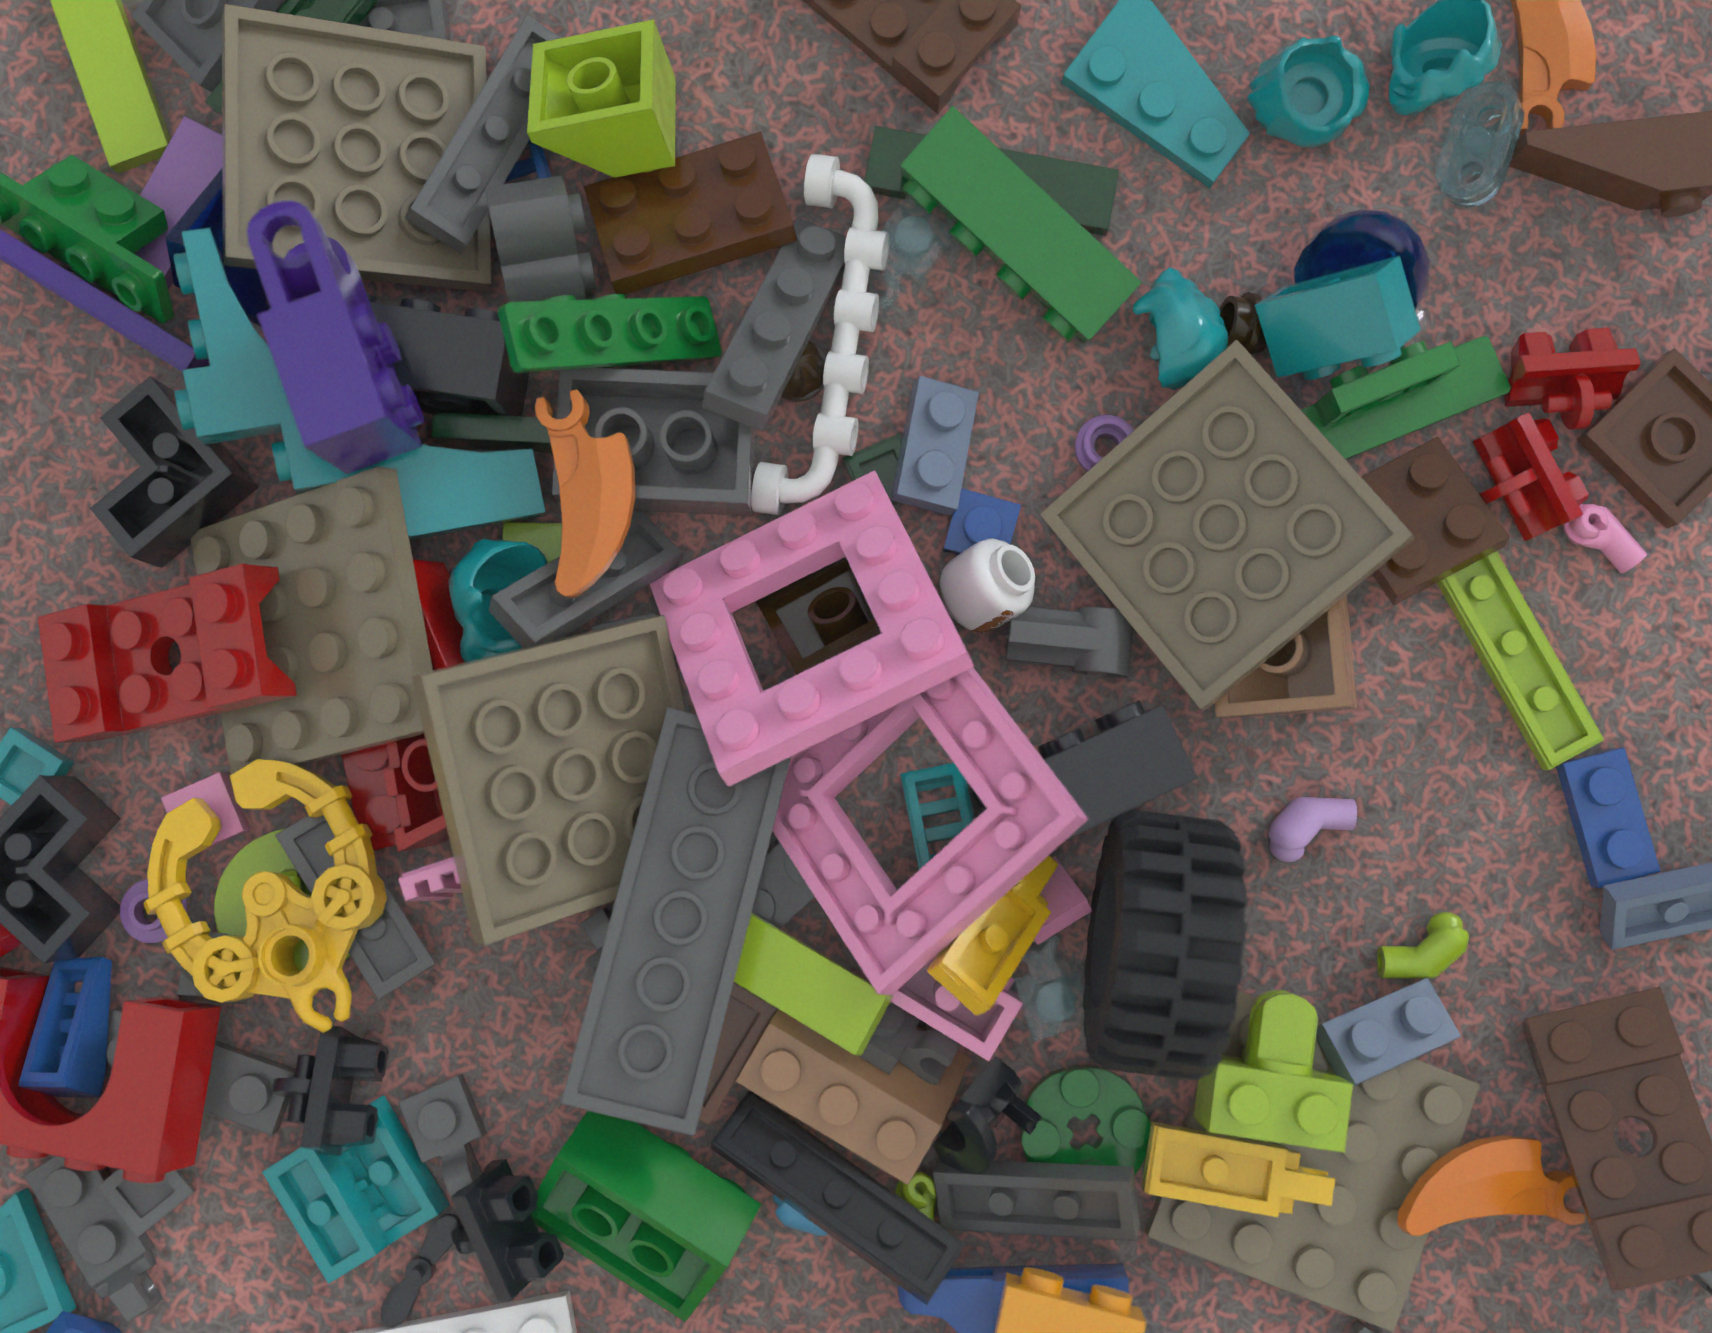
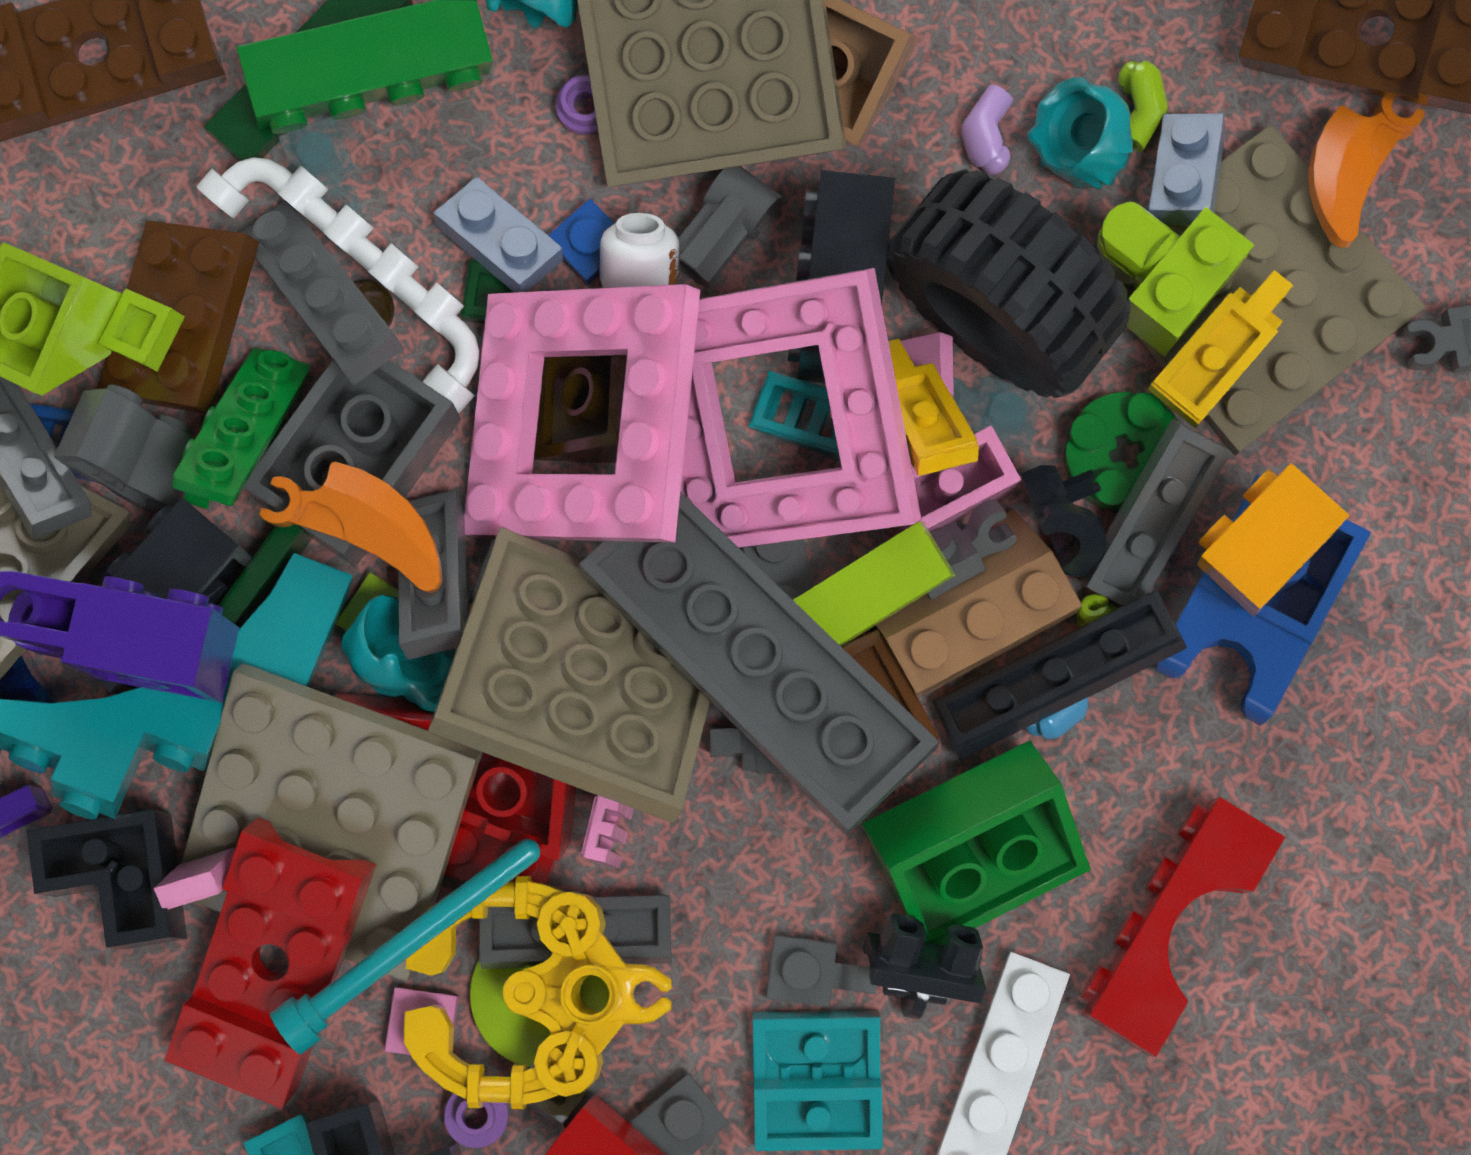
camera: 60 degrees left, 5 degrees down
black hips [271,1026,389,1156] -> none
black piece [381,1214,461,1327] -> none
none -> lime plate [98,289,185,372]
none -> bright pink tile [153,848,235,909]
none -> teal piece [270,839,540,1055]
none -> teal hair [1027,77,1133,189]

